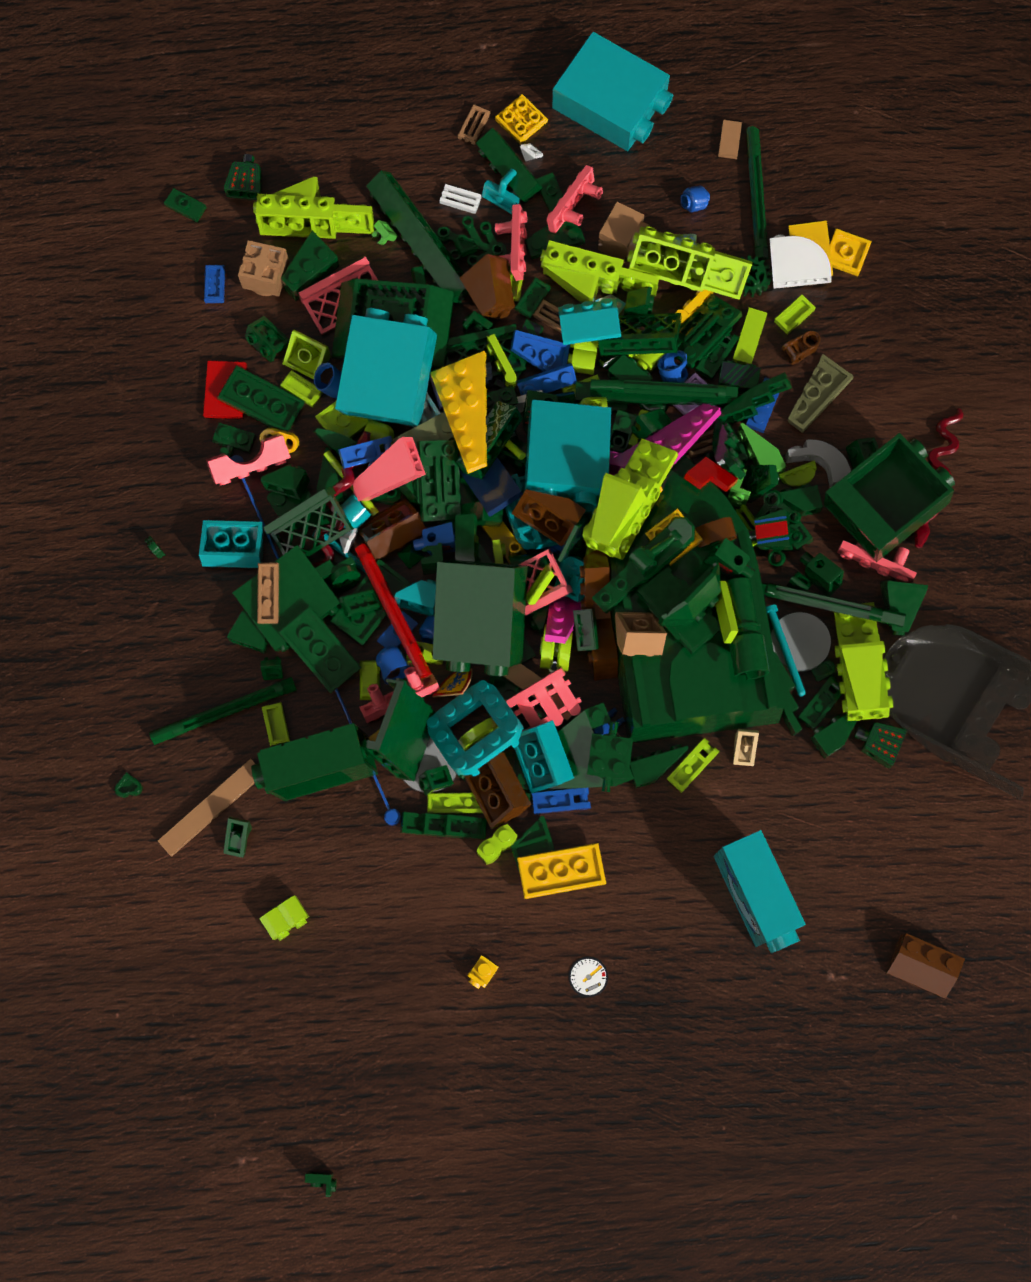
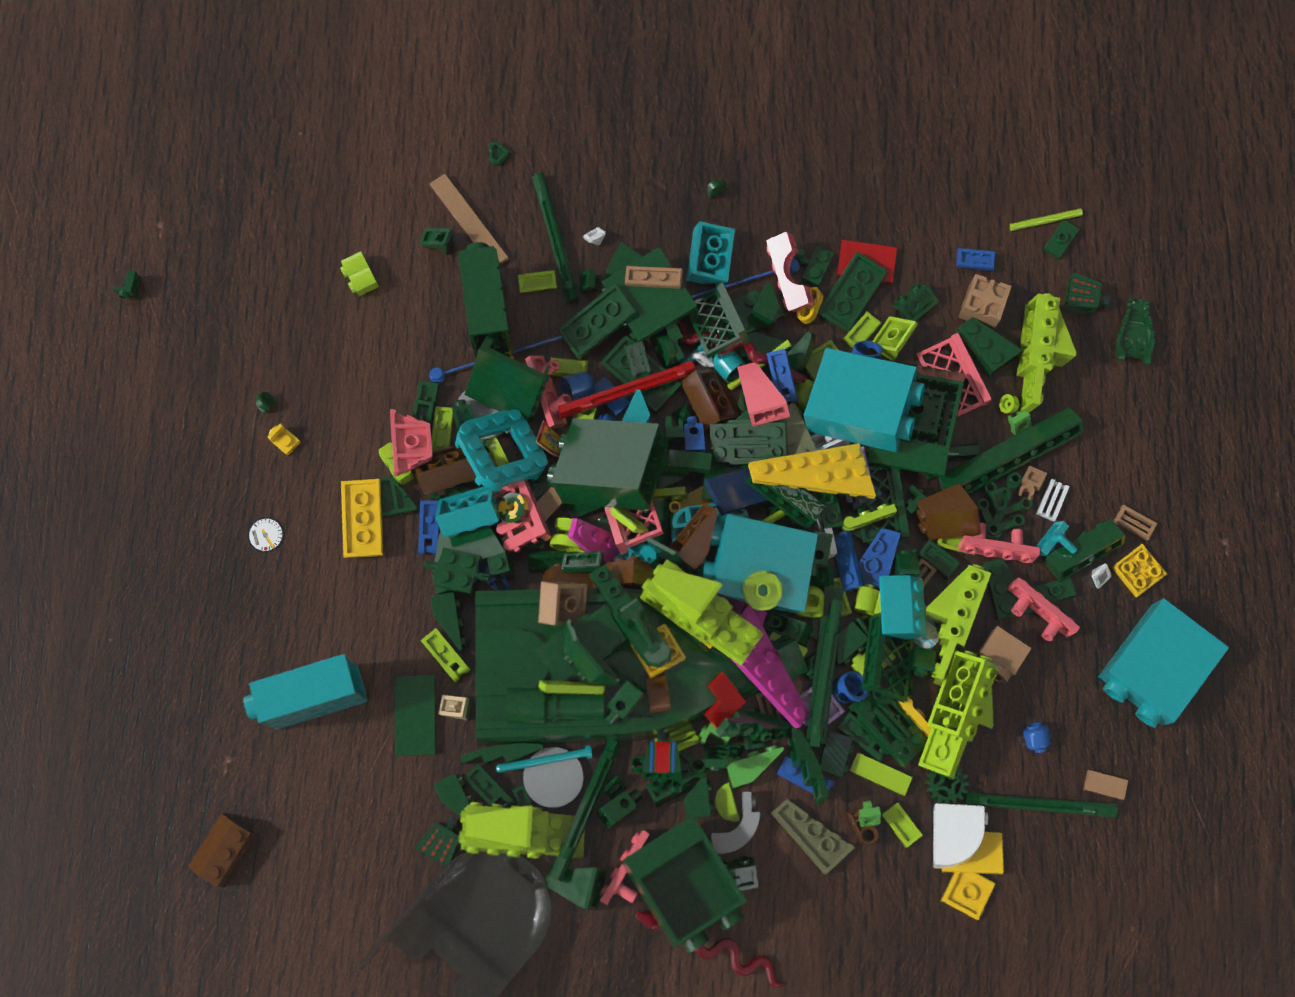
camera: 95 degrees right, 0 degrees up
none -> dark green tile [256,392,276,413]
none -> coral wing [390,409,432,476]
none -> dark green tile [395,675,436,756]
none -> piece [498,492,529,524]
none -> dark green plate [528,550,567,572]
none -> white slope [583,227,606,246]
none -> lime tile [742,571,783,611]
none -> bright green tile [859,801,881,827]
none -> dark green slope [894,551,920,577]
none -> lime tile [999,394,1020,414]
none -> lime bar [1010,209,1083,231]
none -> medium nougat plate [1019,466,1047,500]
none -> dark green animal [1115,298,1155,365]

